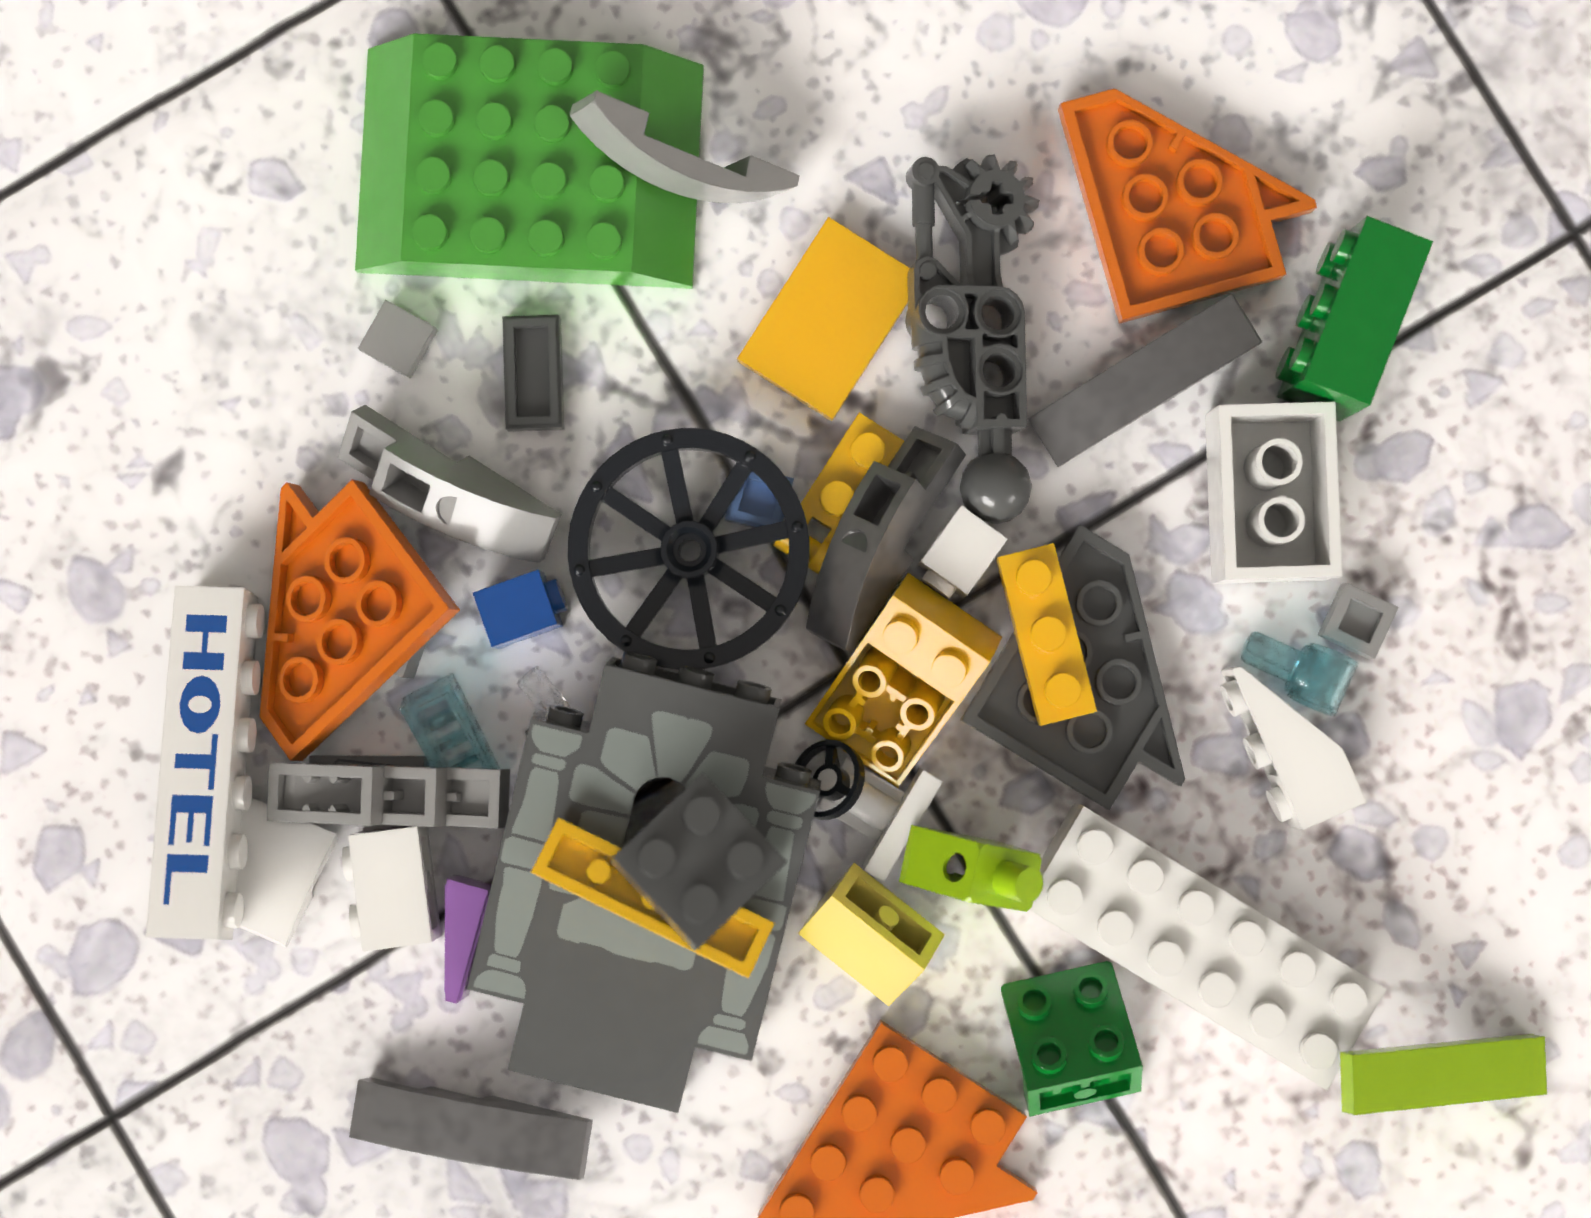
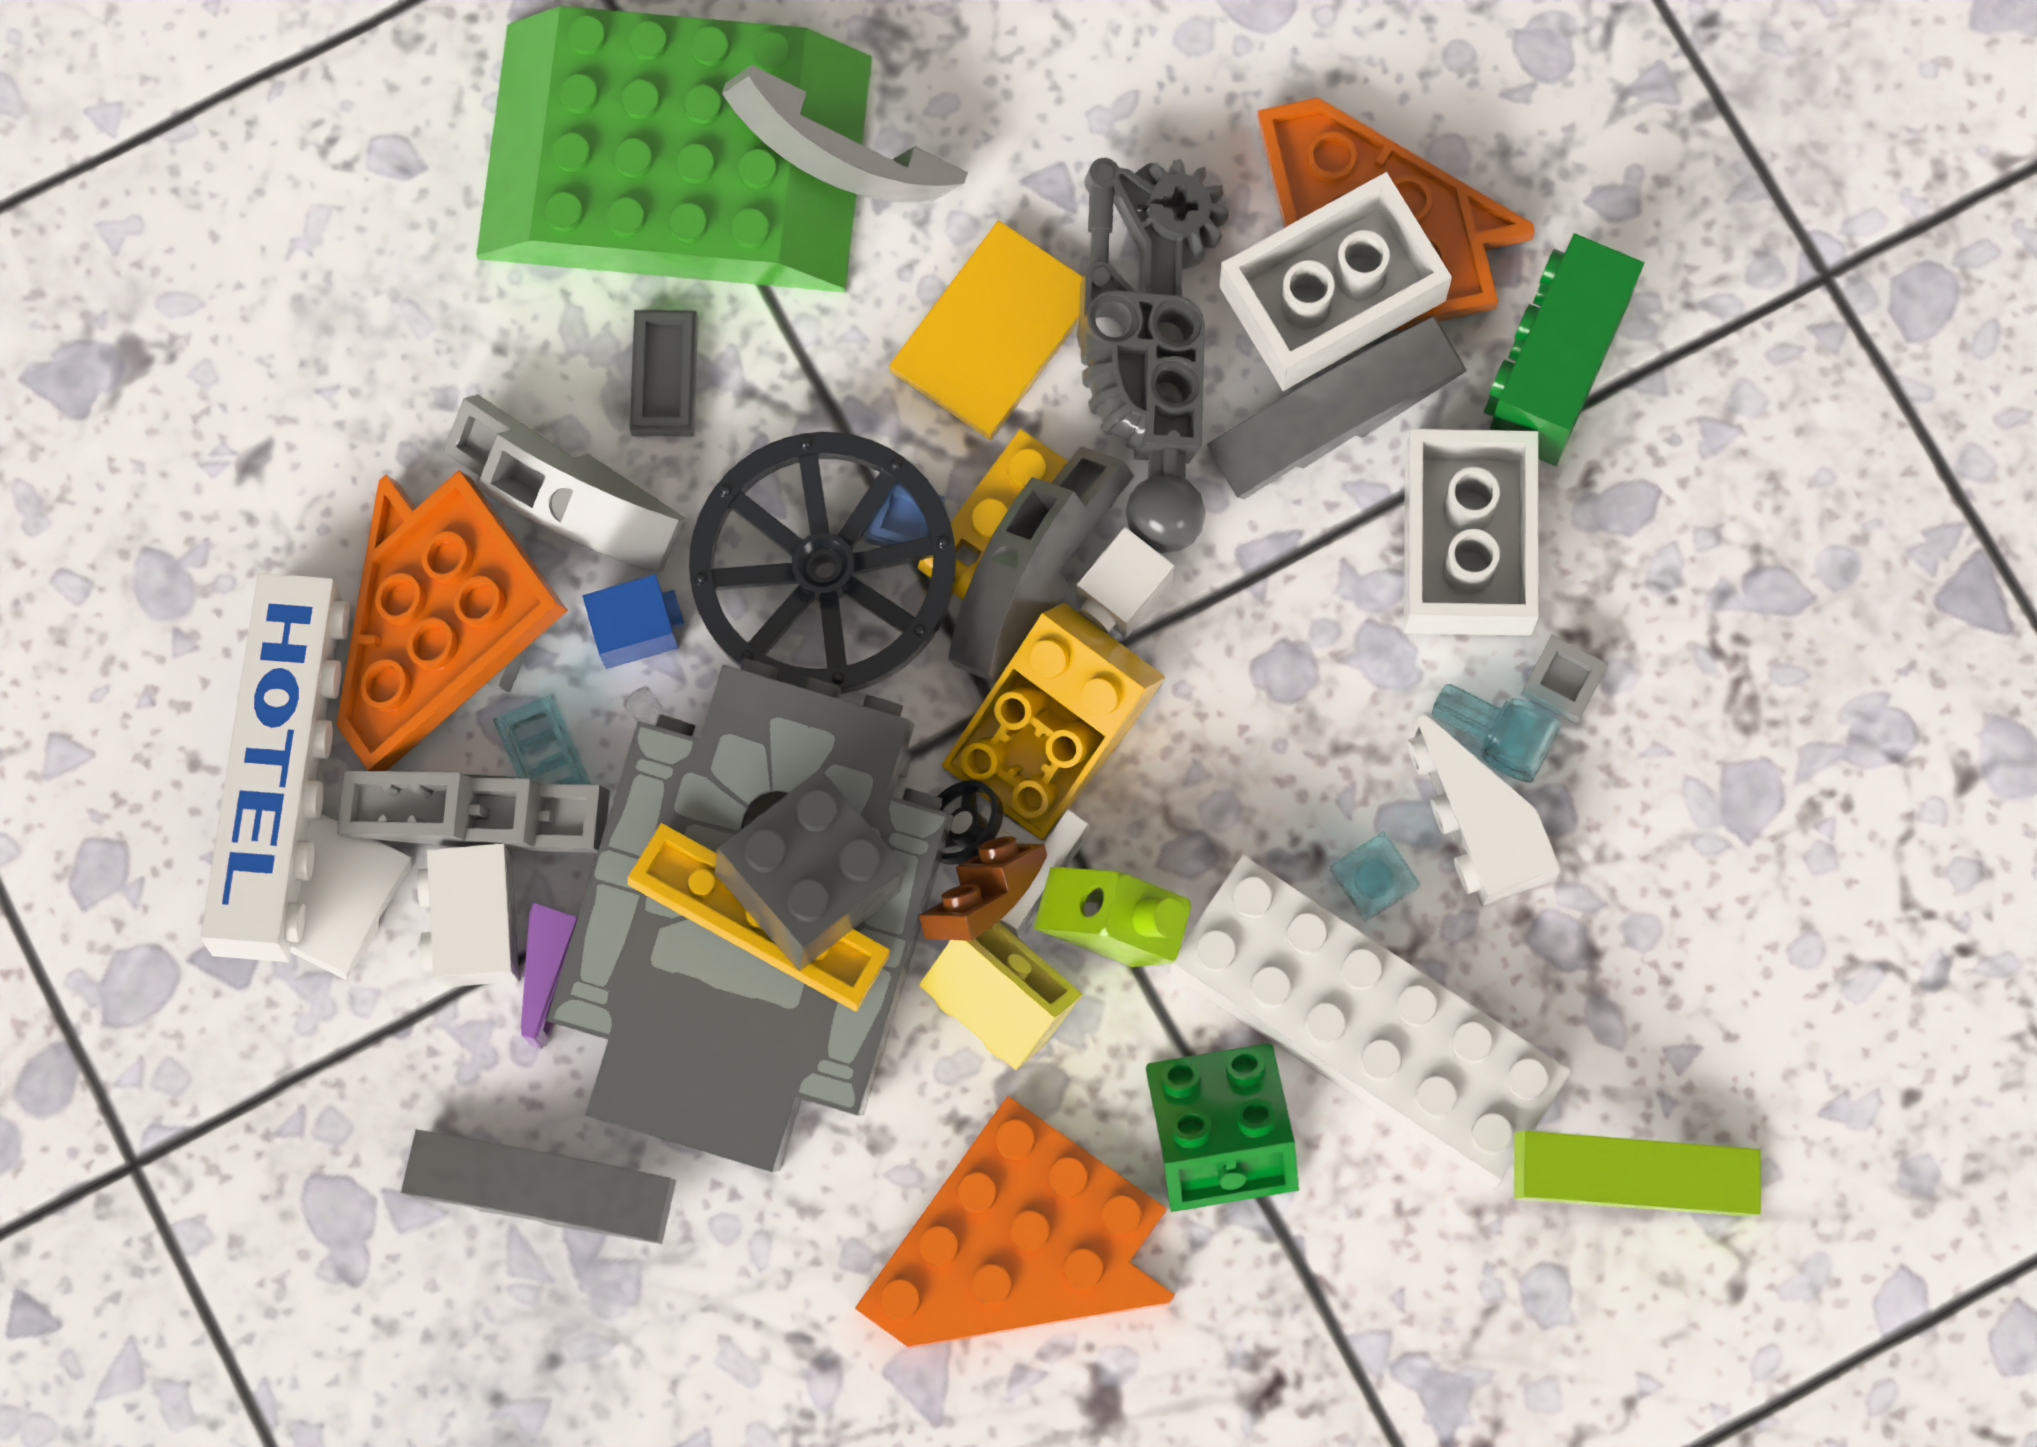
camera: 10 degrees right, 10 degrees down
light grey tile [358,300,438,379] -> none
dark grey wing [960,525,1185,810] -> none
yellow plate [996,543,1097,726] -> none
none -> dark orange slope [919,836,1047,941]
none -> white brick [1219,172,1452,391]
none -> clear light blue plate [1329,831,1420,923]

